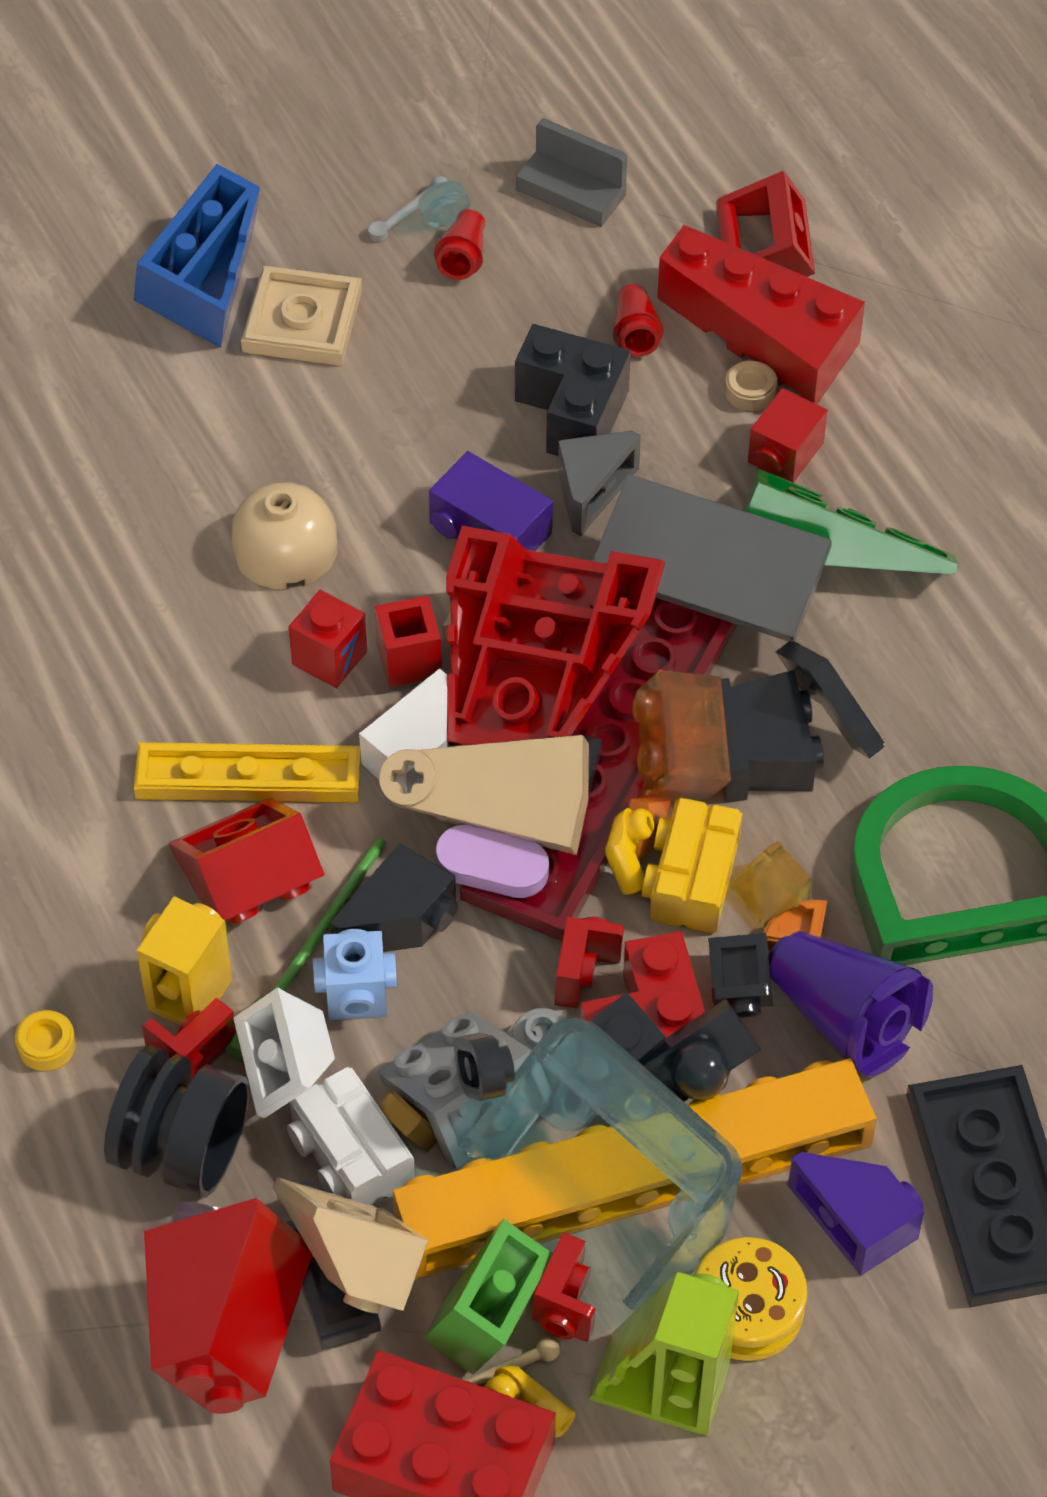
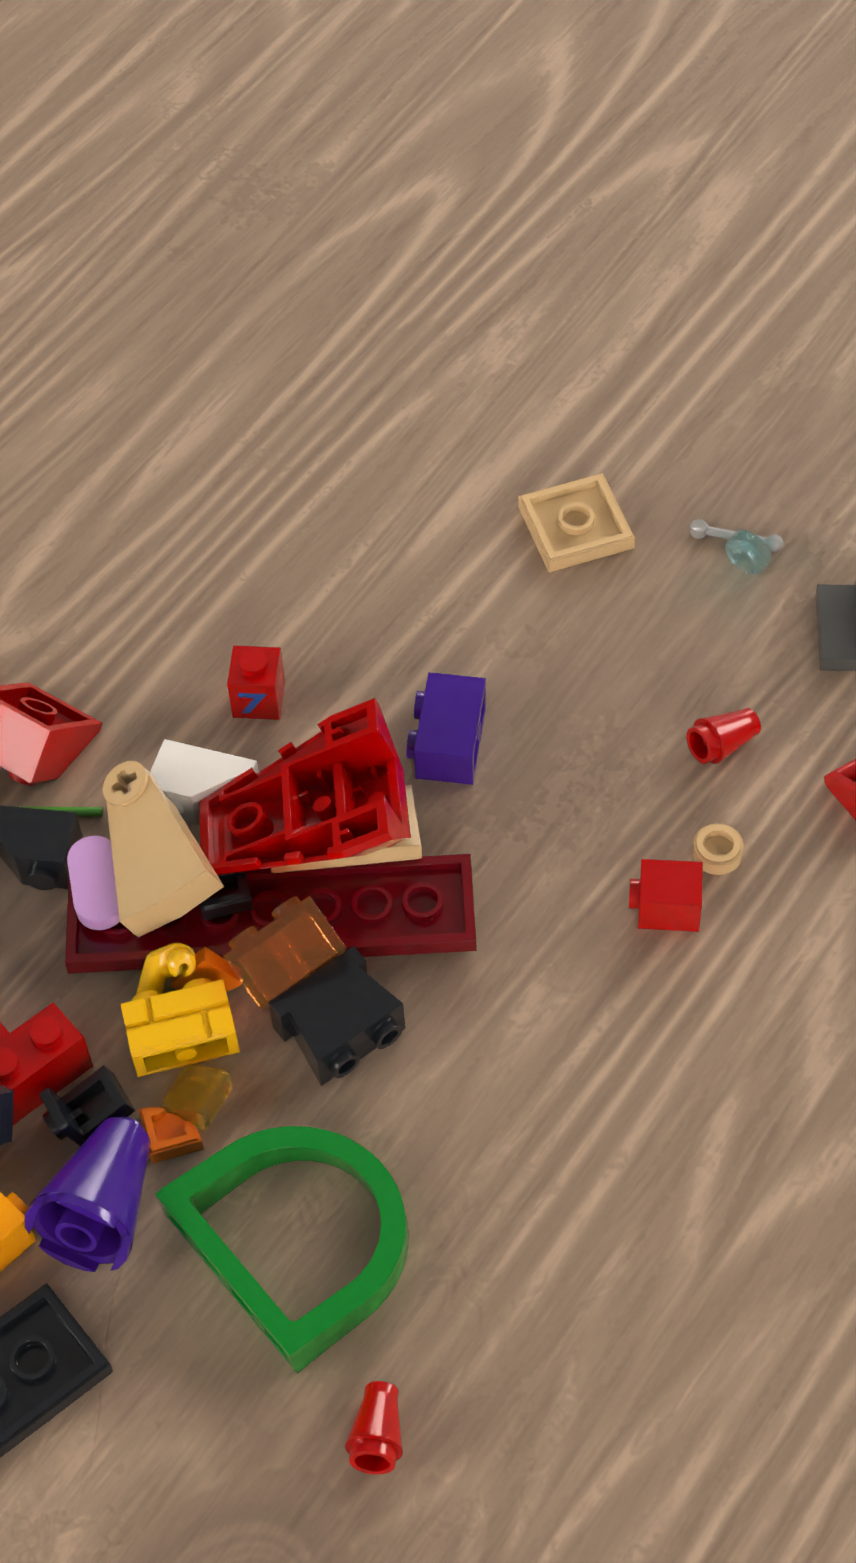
camera: 65 degrees right, 0 degrees up
blue wedge [134,164,260,348] -> none
yellow tile [134,742,361,803] -> none
tan cylinder [232,482,337,590] -> none
red brick [375,595,442,688] -> none
red cone [434,209,486,280] -> none
black brick [515,323,631,456] -> none
red bracket [554,916,624,1009] -> none
dark grey slope [558,430,641,536] -> none
dark grey tile [593,474,832,642] -> none
red wedge [657,225,865,404] -> none
wedge [742,468,959,574] -> none
black tile [775,641,885,759] -> none

